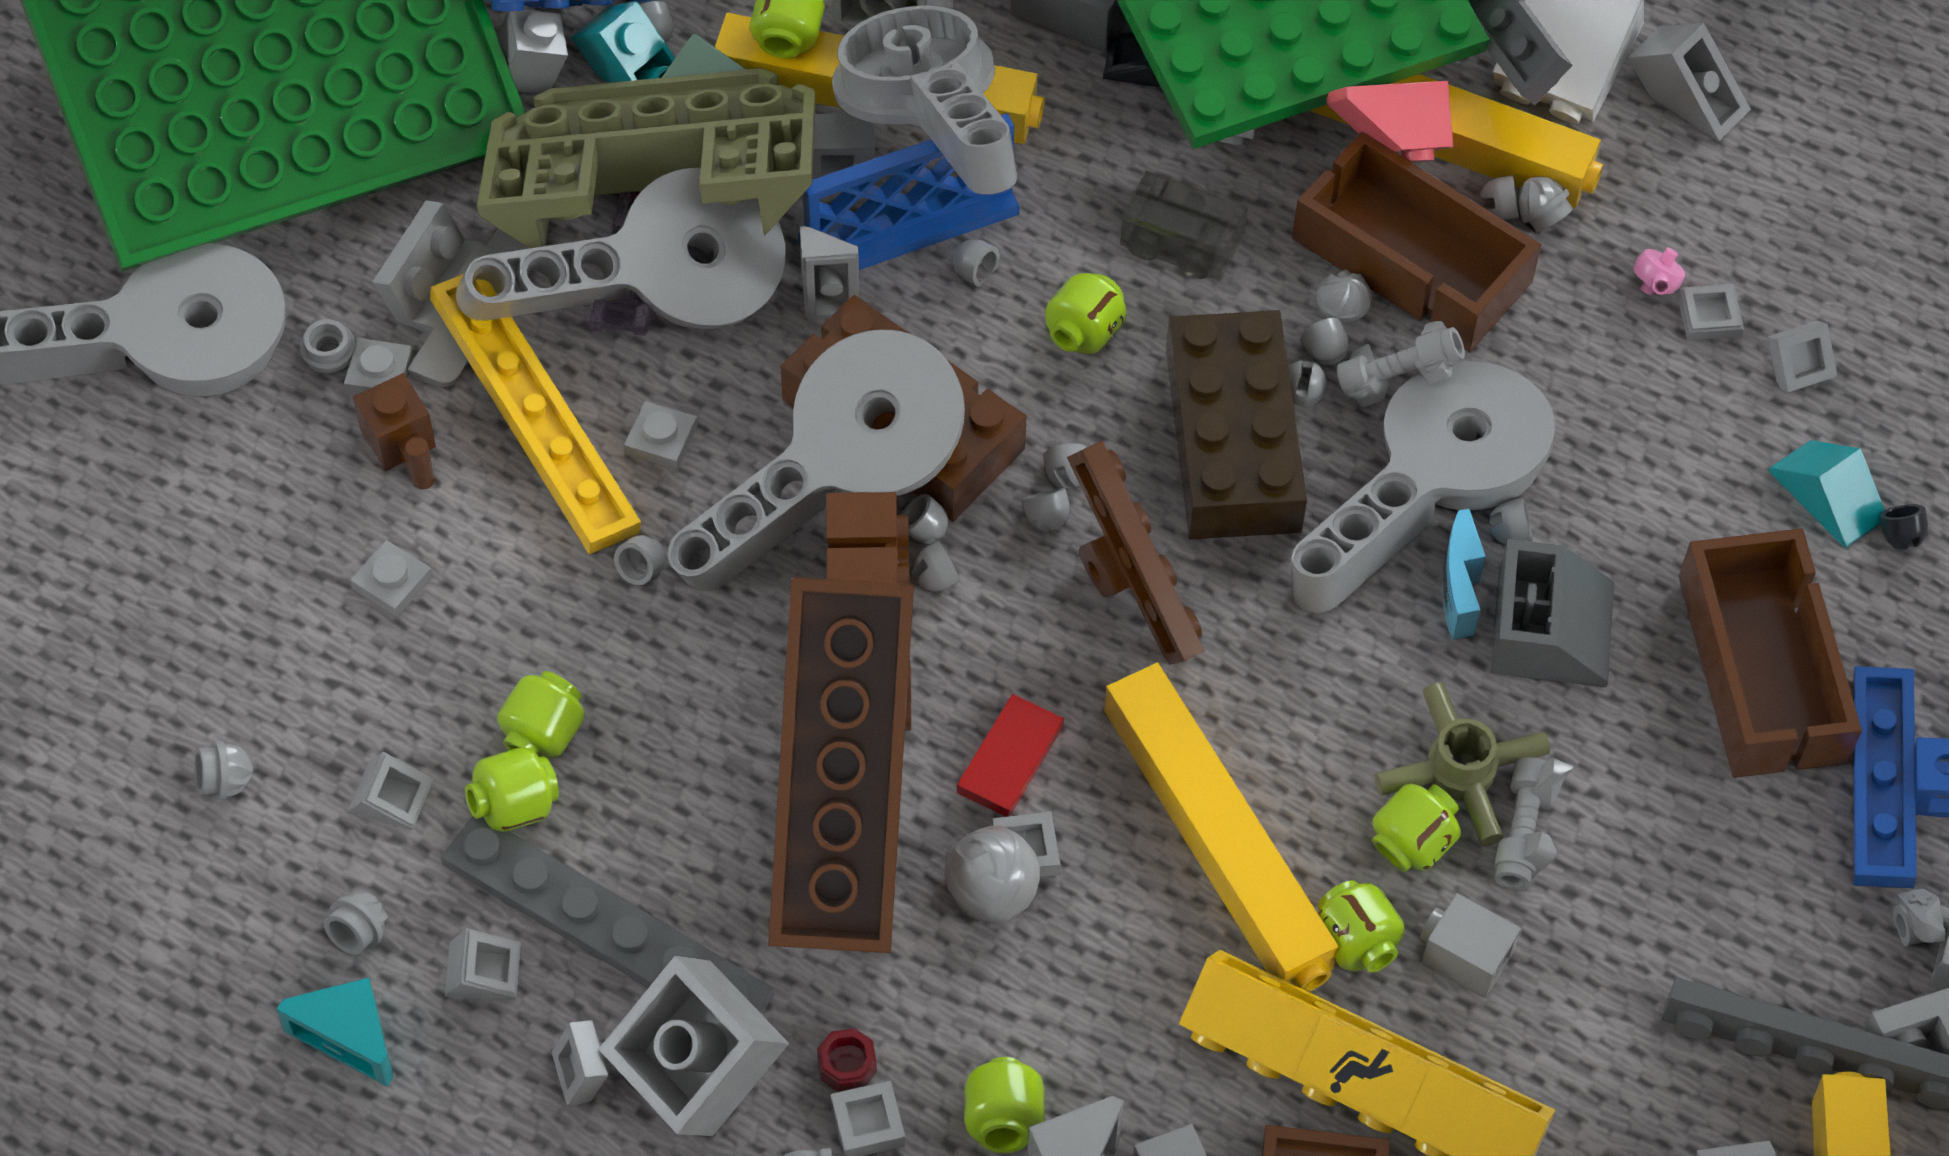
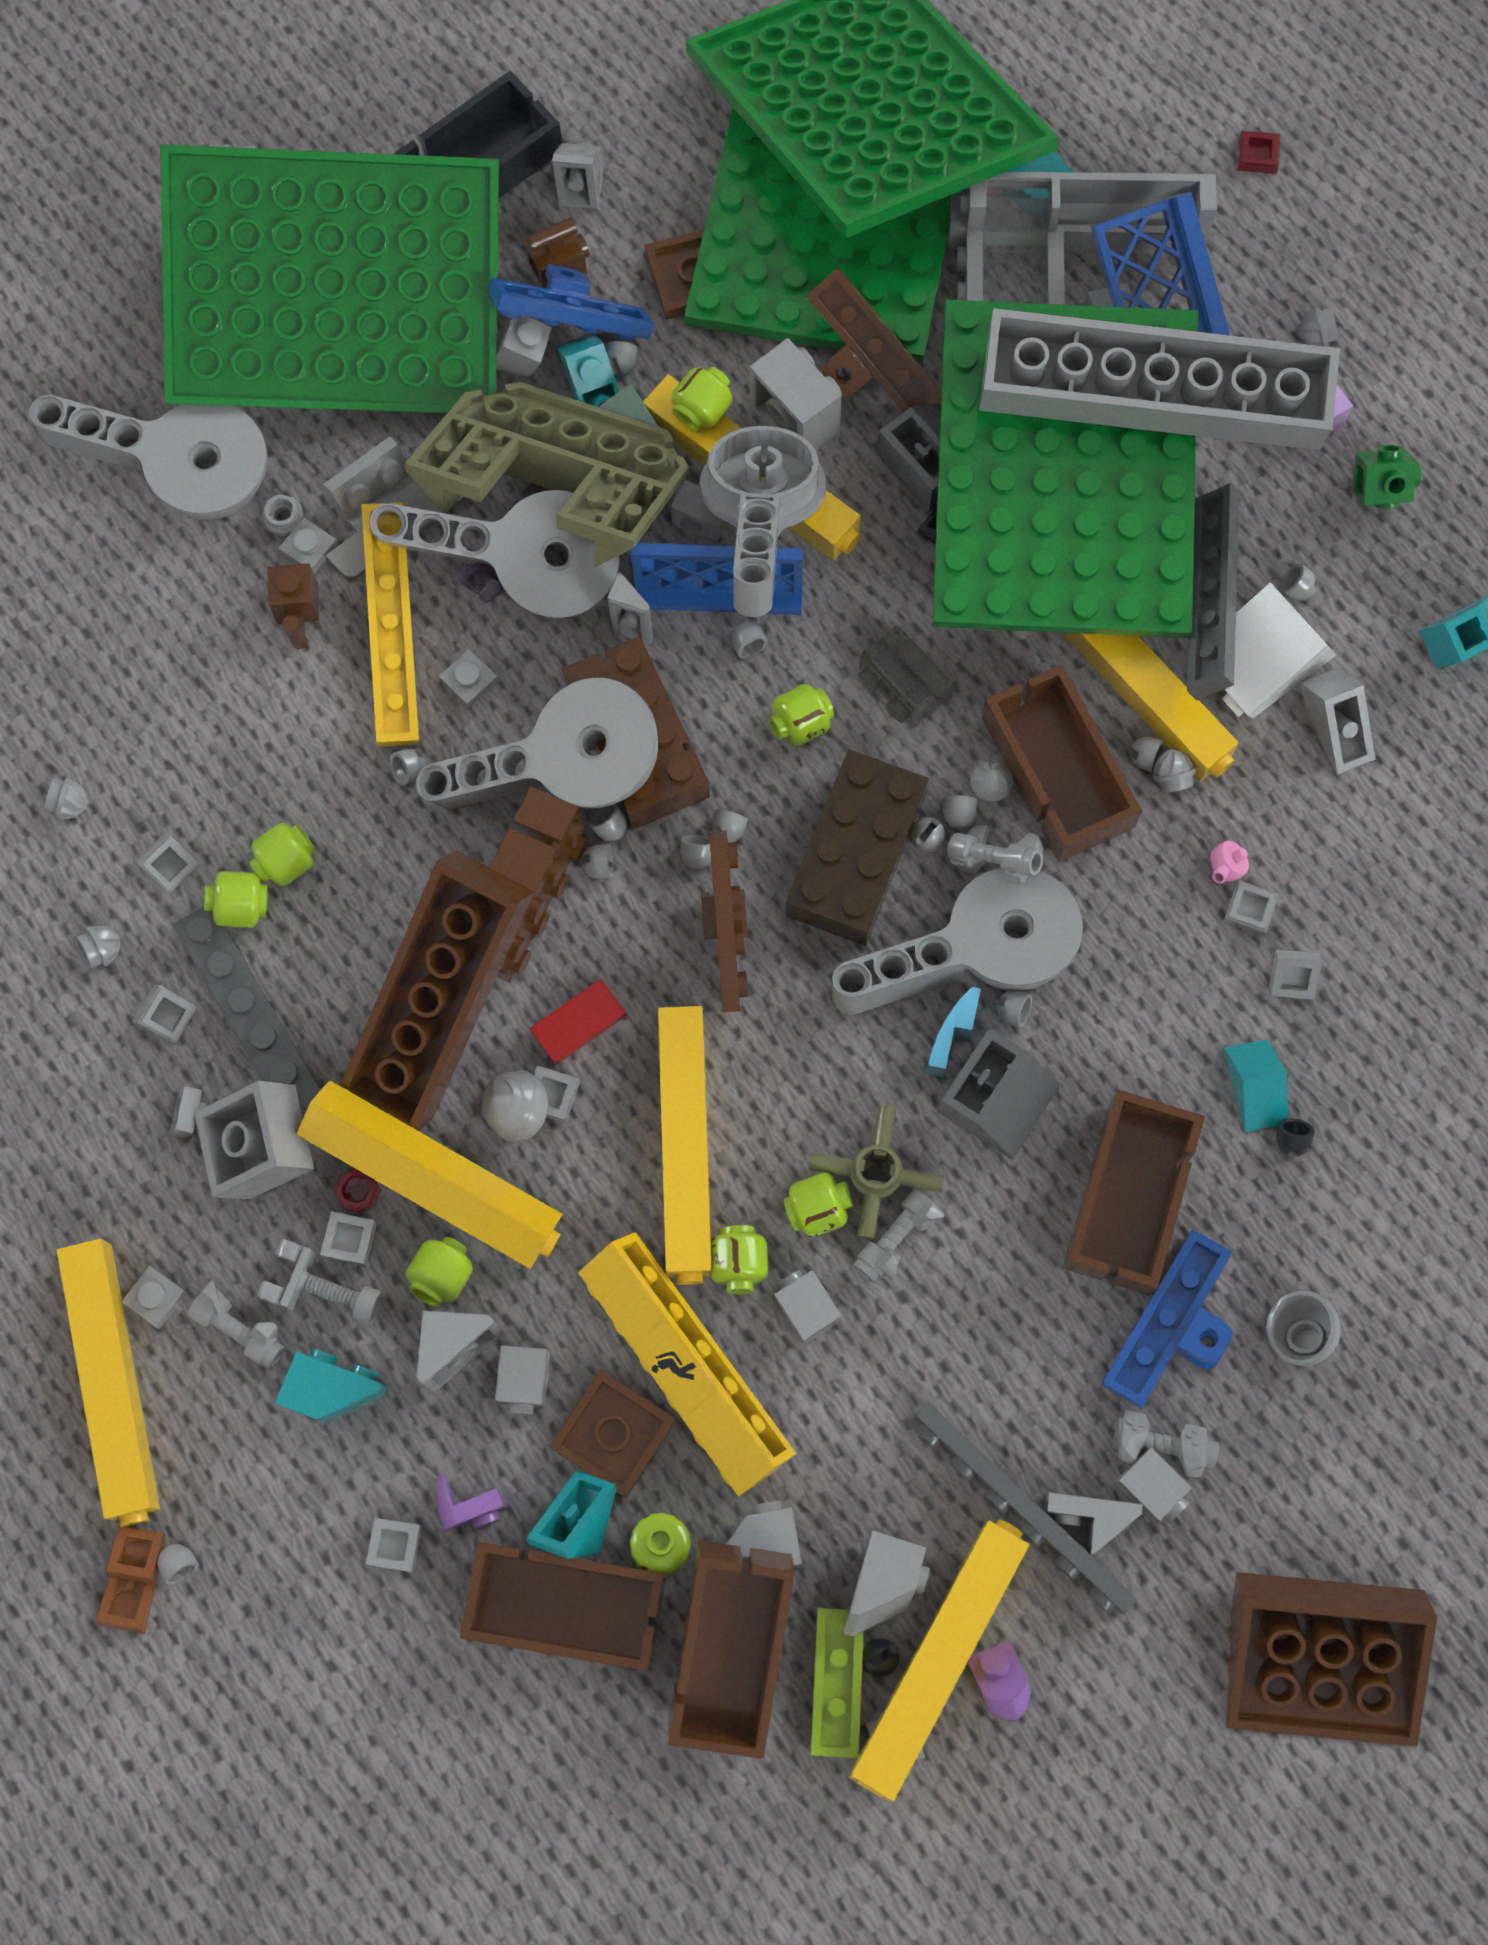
camera: 30 degrees right, 15 degrees up
teal slope [276,977,394,1087] -> none
light grey plate [350,540,433,617] -> none
coral slope [1326,81,1453,163] -> none
none -> yellow brick [296,1080,562,1269]

